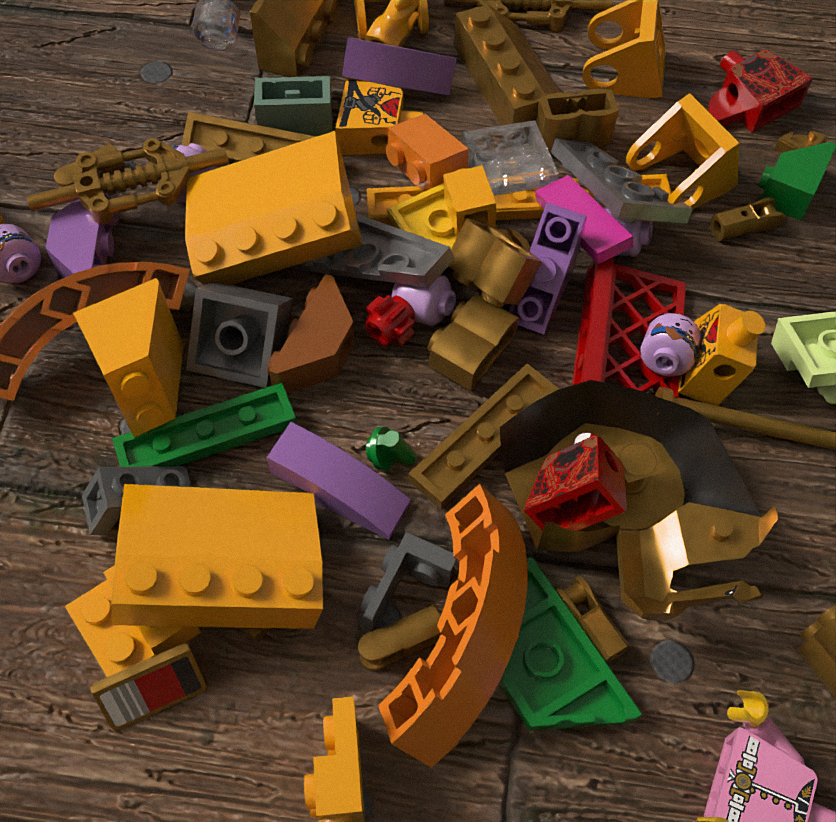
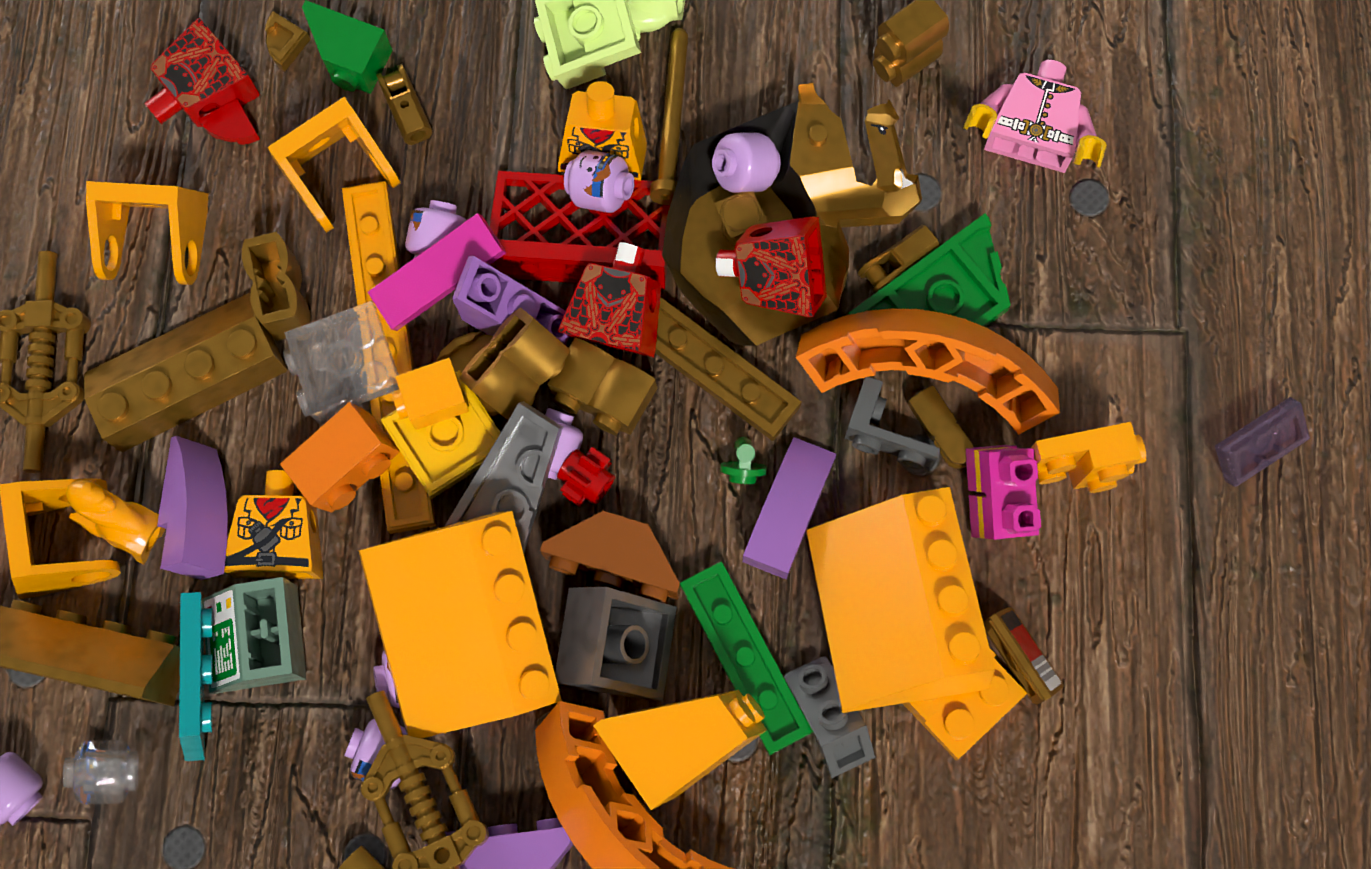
camera: 90 degrees left, 15 degrees up
pearl gold plate [182,112,316,162] -> none
flat silver wing [551,138,693,224] -> none
none -> teal wing [179,592,213,761]
none -> torso [558,242,661,357]
none -> lavender head [712,133,781,193]
none -> dark pink hips [966,445,1041,540]

